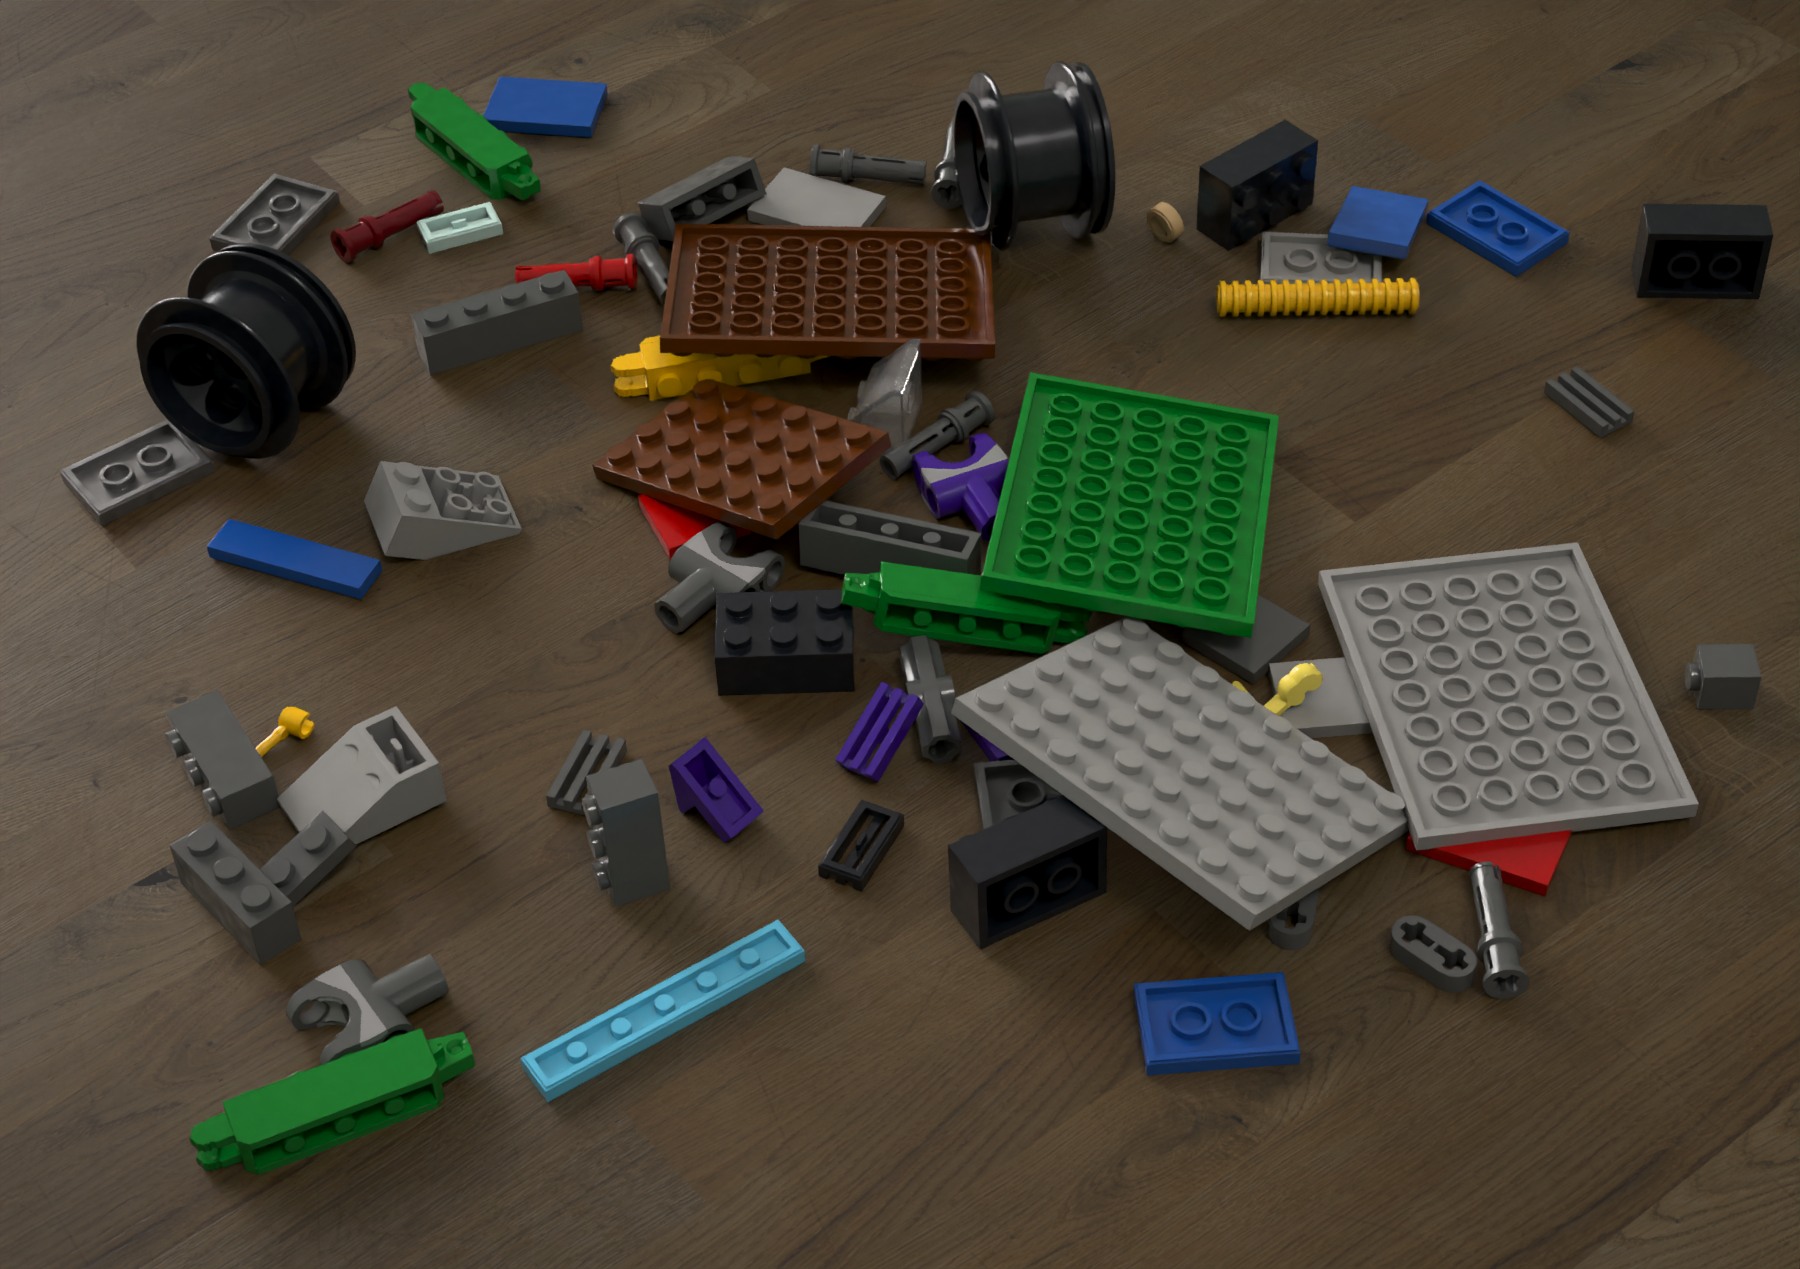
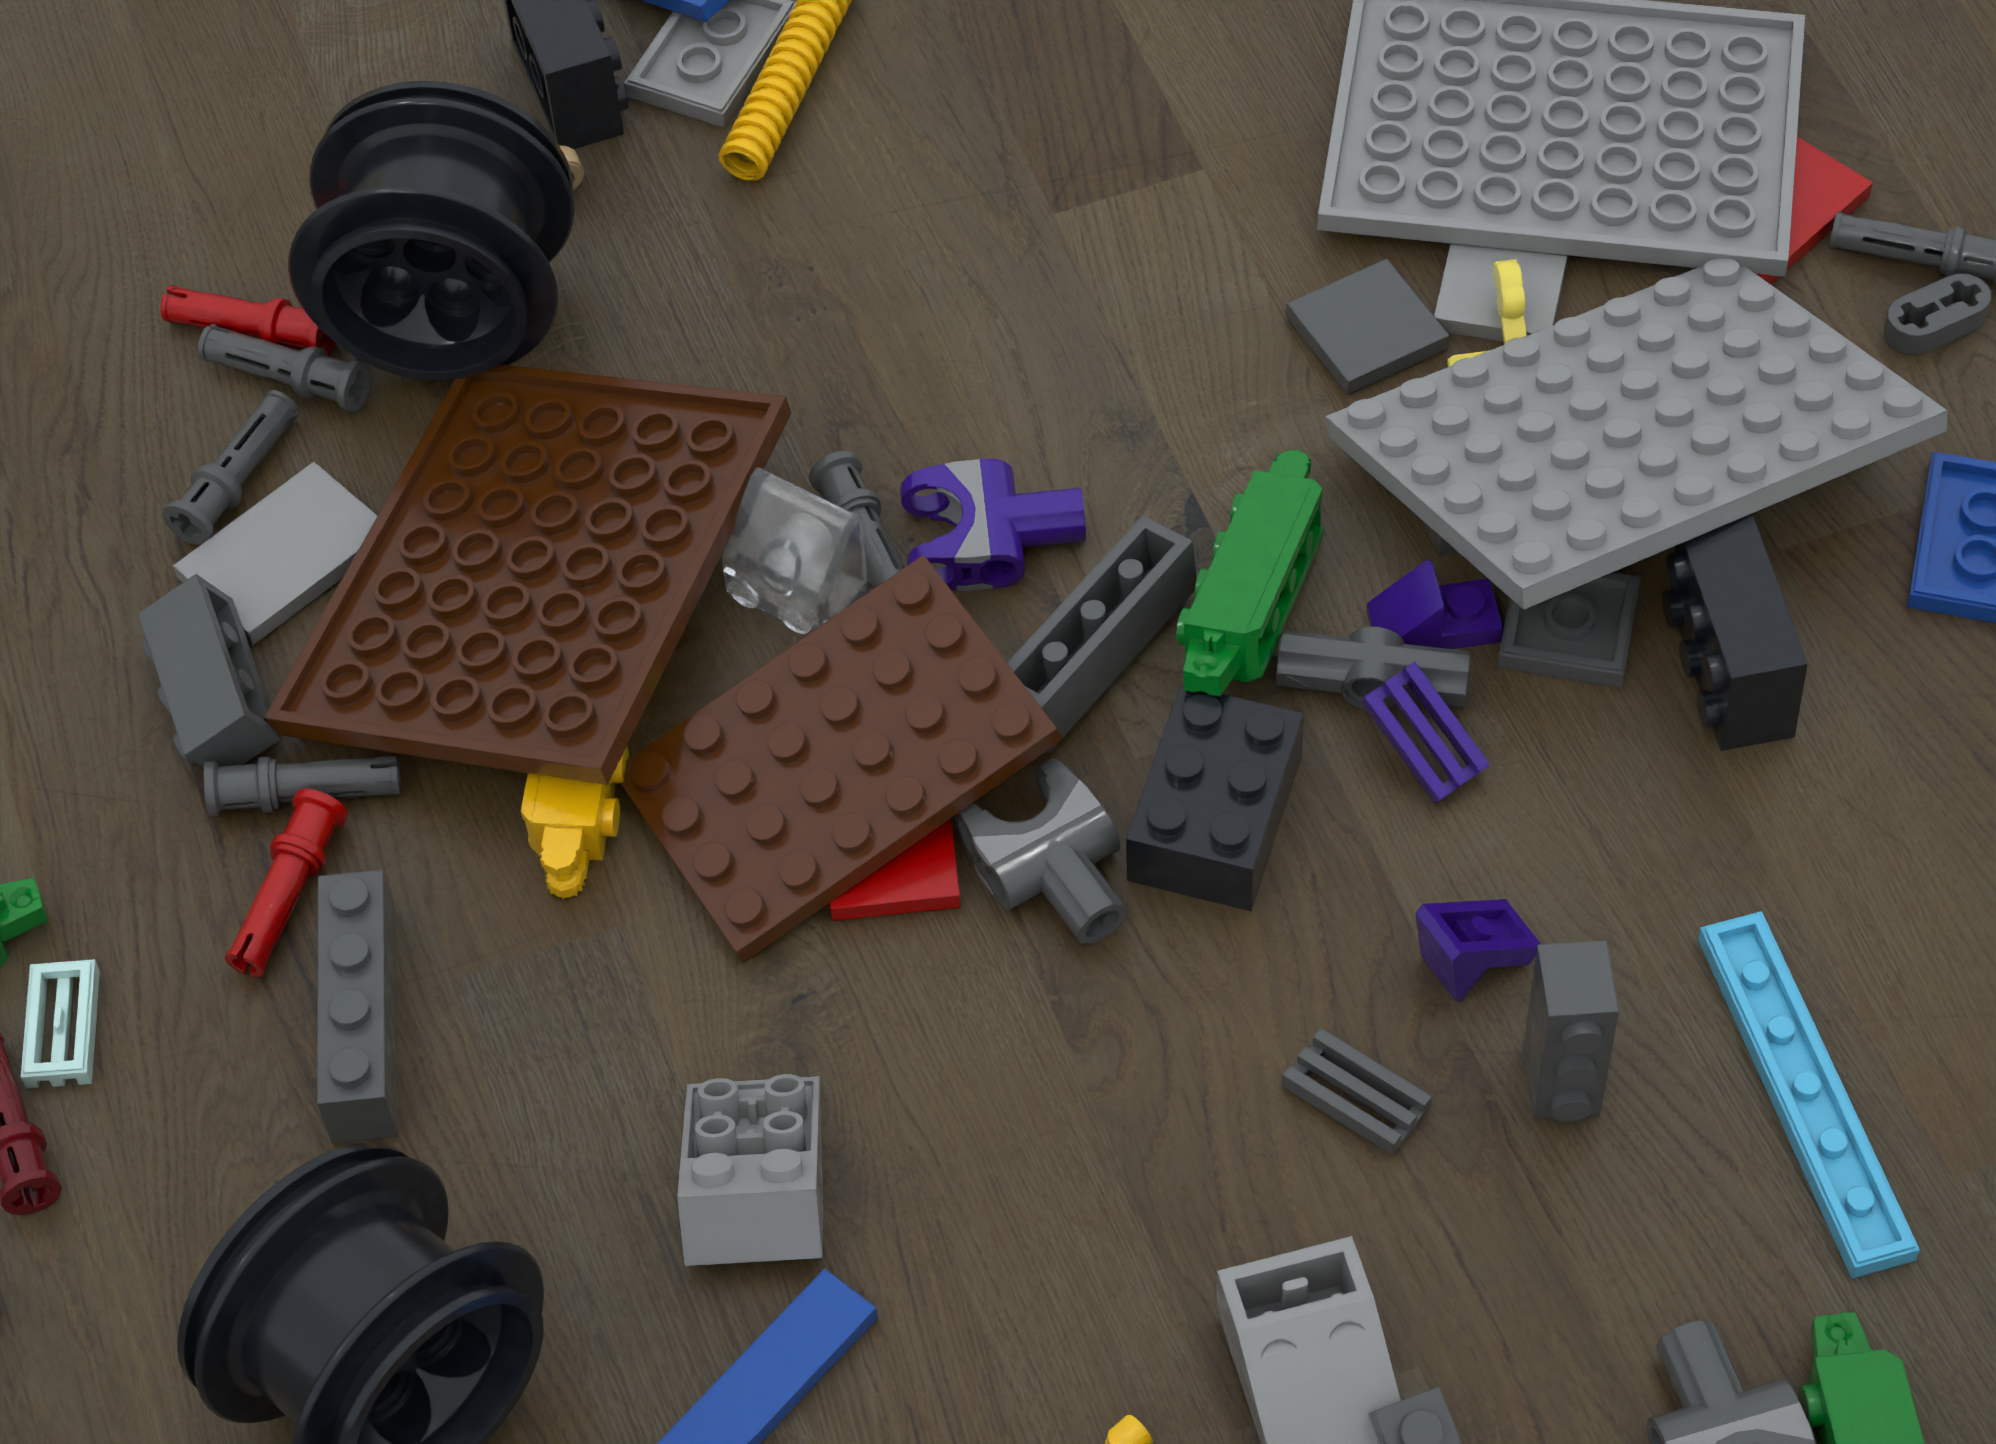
camera: 70 degrees left, 10 degrees up
black tile [818,800,905,892] -> none
green plate [980,372,1279,638] -> none

